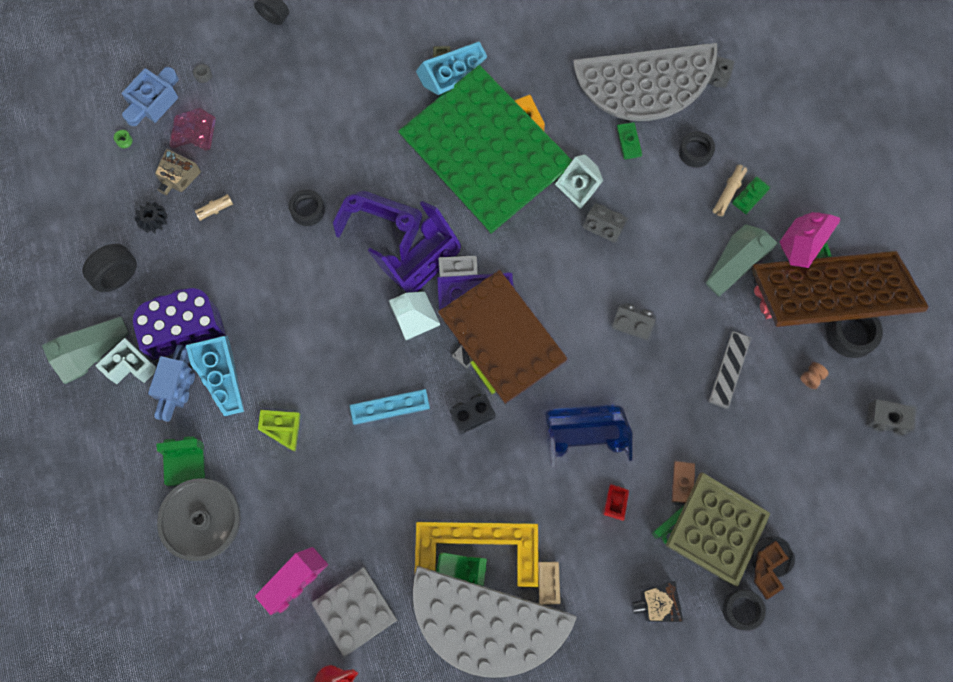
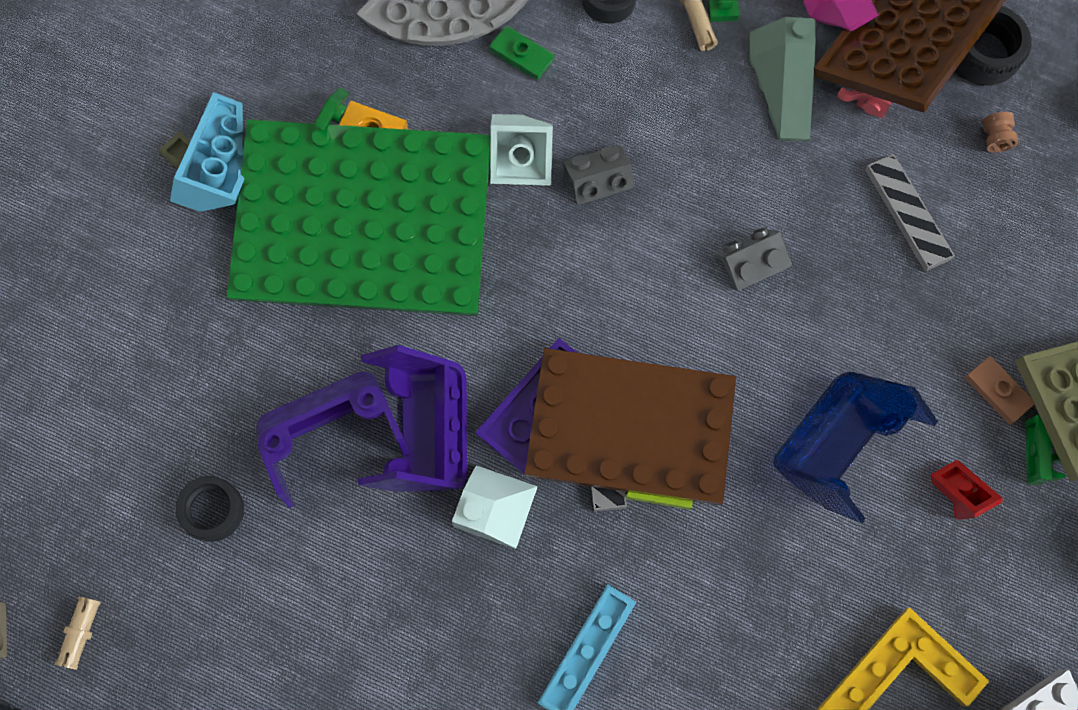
camera: 50 degrees left, 0 degrees up
light grey plate [439,256,478,277] -> none
black brick [450,394,496,435] -> none
tan plate [538,562,560,605] -> none
none -> green plate [314,87,350,130]

